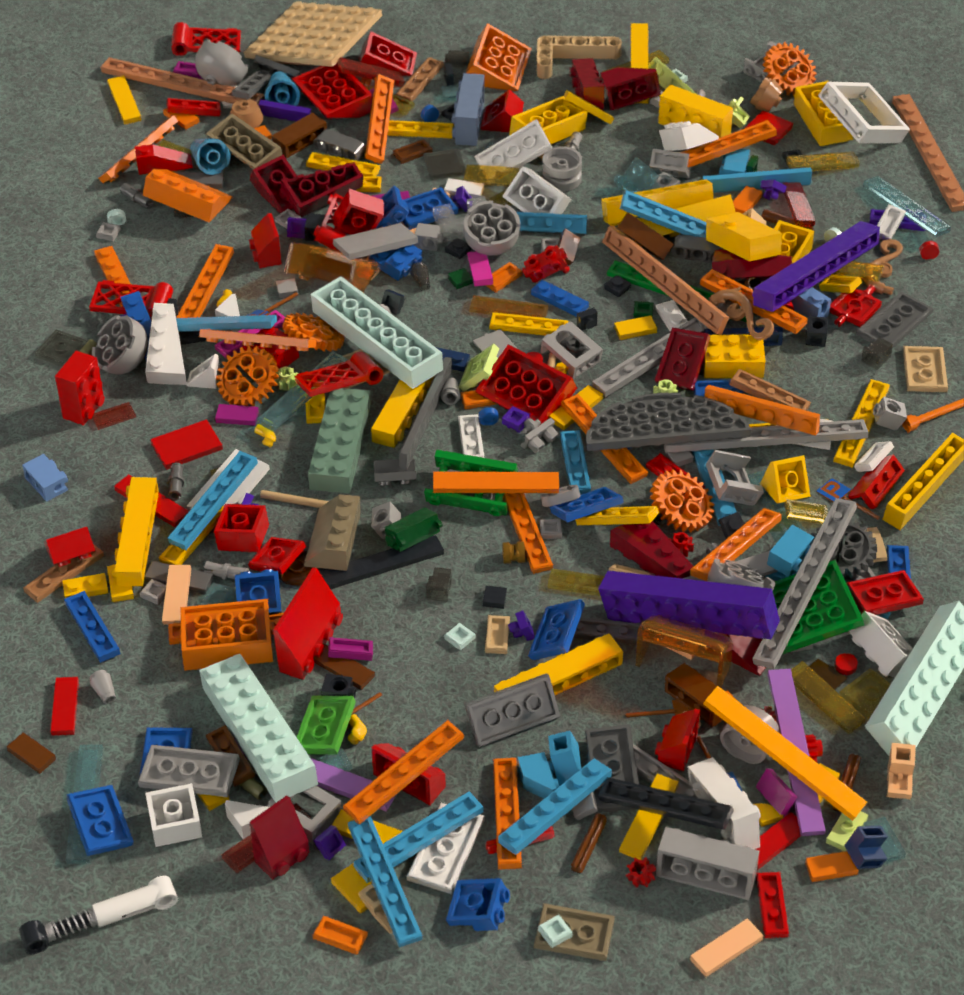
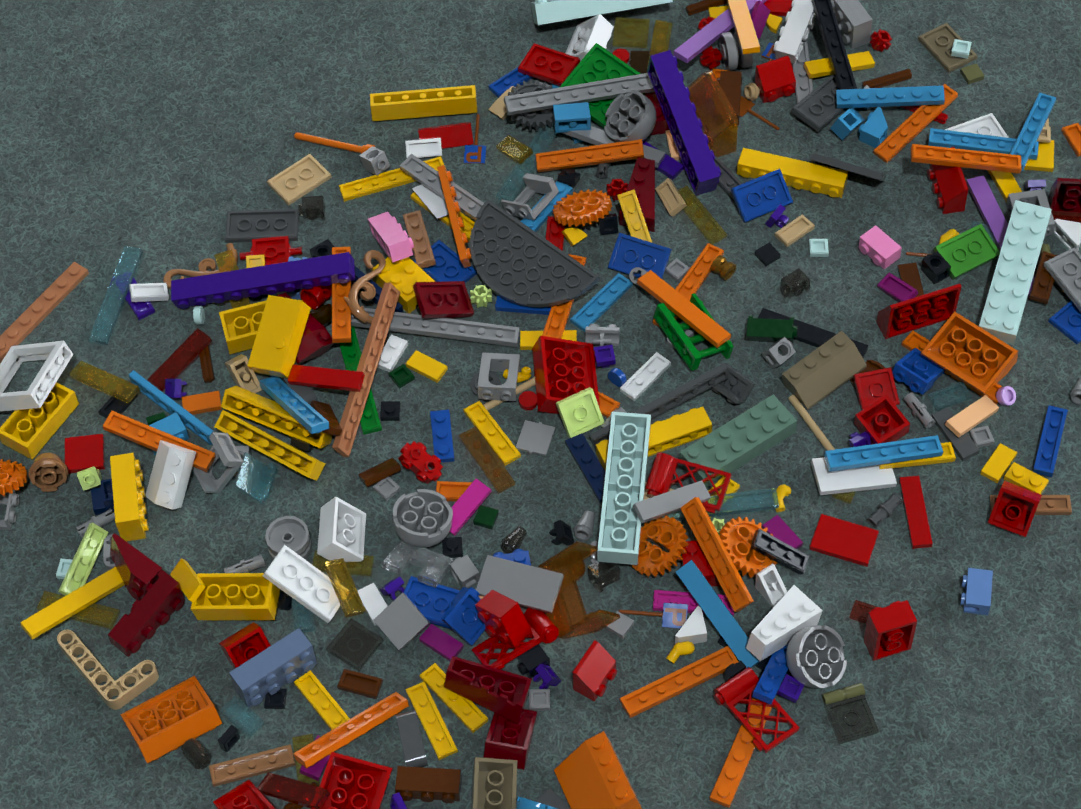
camera: 130 degrees left, 10 degrees up
yellow brick [112,477,159,586] -> none
blue tile [421,105,439,122] -> none
blue plate [446,878,510,931] -> none
dark azure tile [517,212,587,234] -> none
black plate [576,308,598,331] -> none
yellow slope [760,455,810,503] -> none
red tile [920,241,940,259] -> none
none -> red tile [288,365,365,392]
none -> bright pink brick [368,212,414,262]
none -> light grey tile [373,593,430,651]
none -> light grey tile [633,480,711,523]
none -> black tile [751,529,809,574]
none -> bright pink brick [858,225,902,269]
none -> olive tile [960,63,984,84]
none -> lavender tile [996,386,1016,406]

